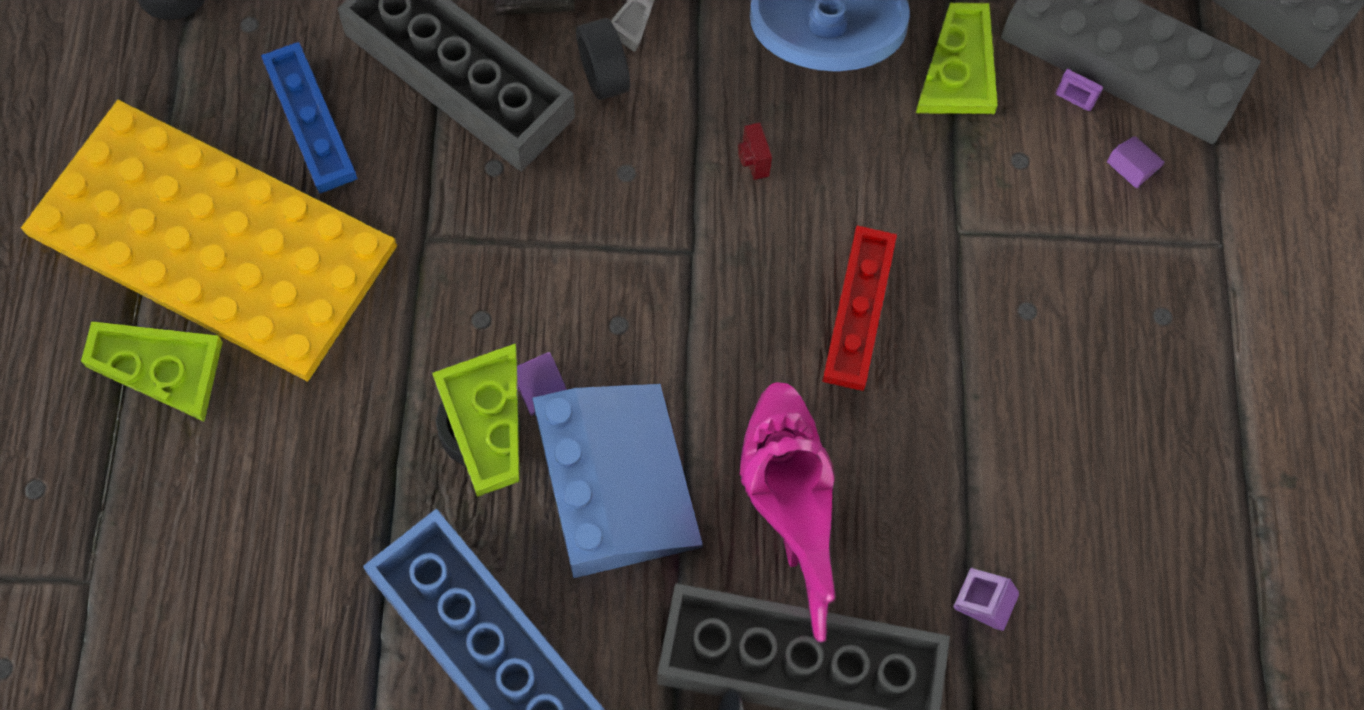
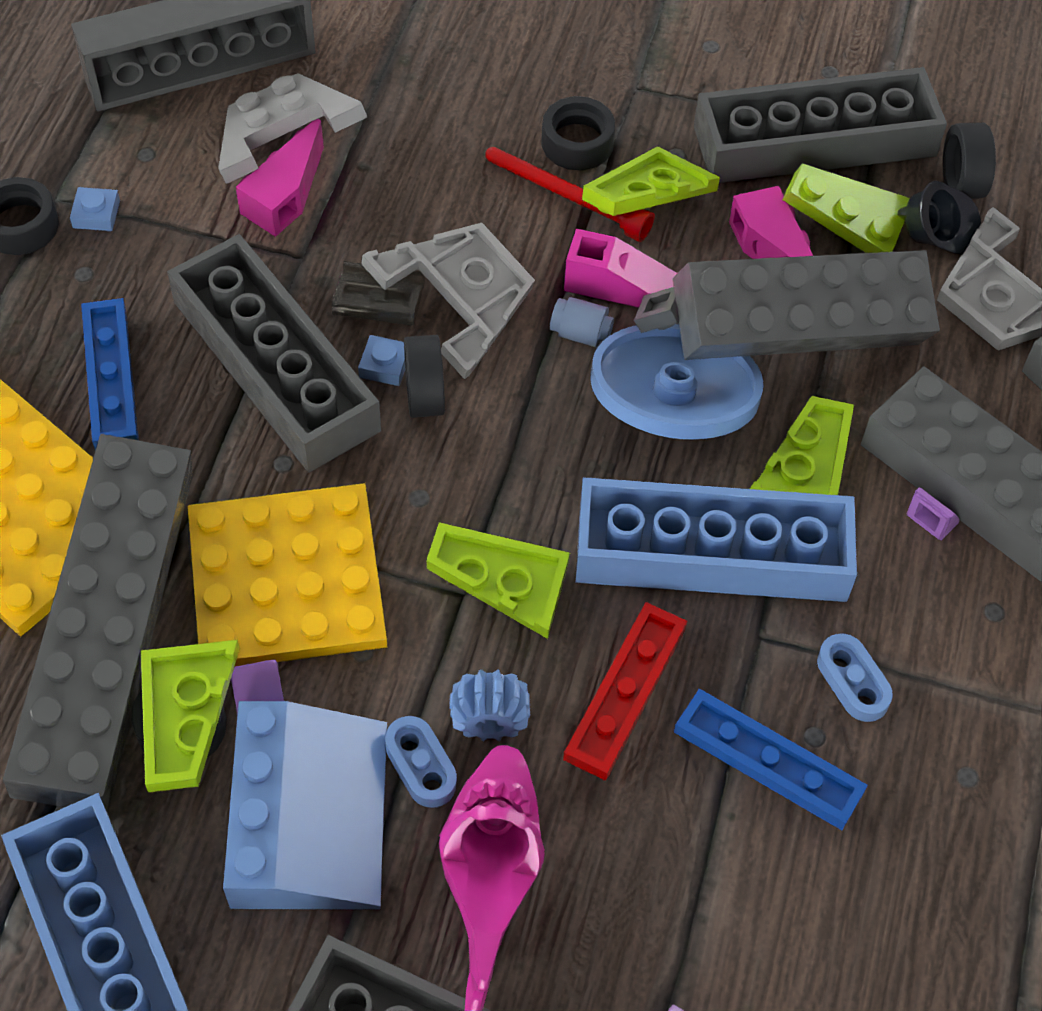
camera: 15 degrees right, 10 degrees down
dark red plate [738,122,772,180] -> none
medium lavender slope [1107,136,1165,189] -> none
none -> dark grey brick [3,434,193,813]
none -> yellow plate [188,483,388,667]
none -> medium blue plate [358,335,405,386]
none -> medium blue plate [385,716,457,808]
none -> lime wing [427,523,570,639]
none -> medium blue gear [450,669,530,741]
none -> medium blue brick [575,477,857,602]
none -> blue plate [674,689,868,830]
none -> medium blue plate [817,634,893,722]

